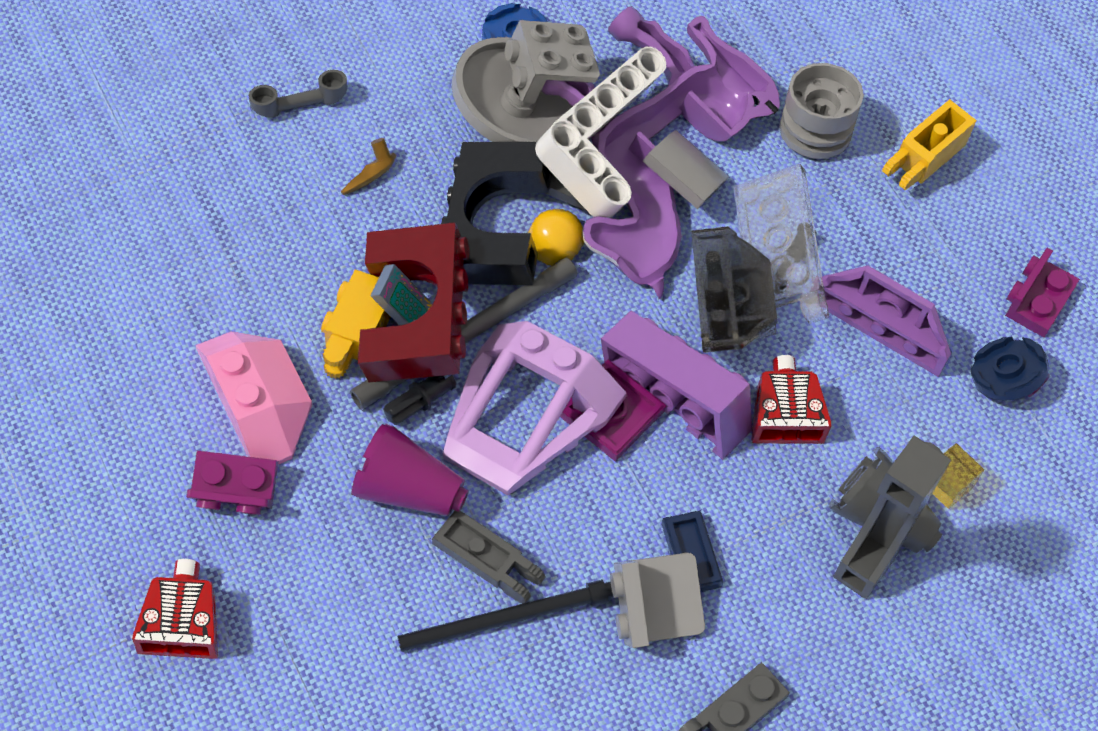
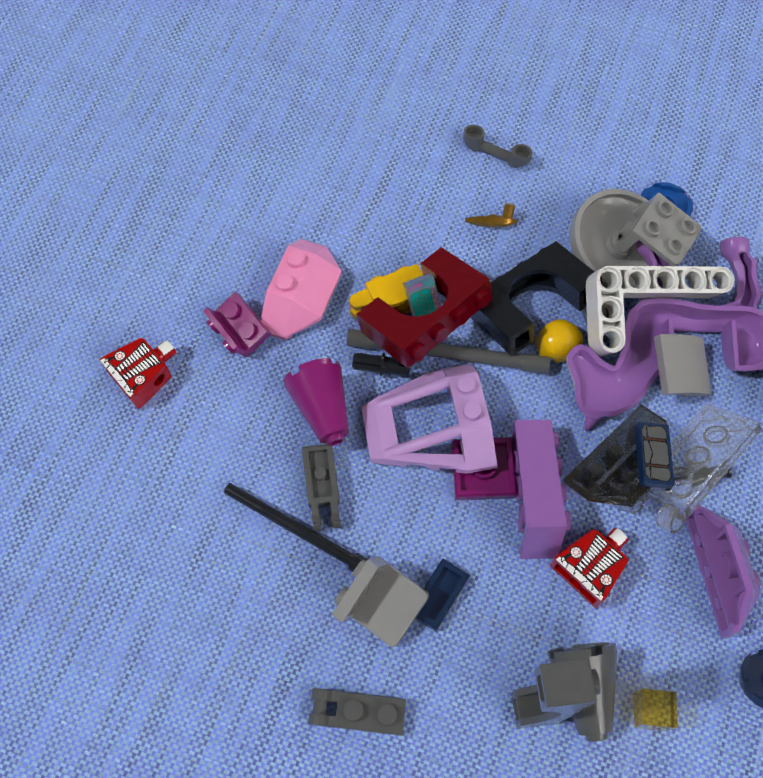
camera: 55 degrees right, 5 degrees up
none -> tile [634,422,675,489]

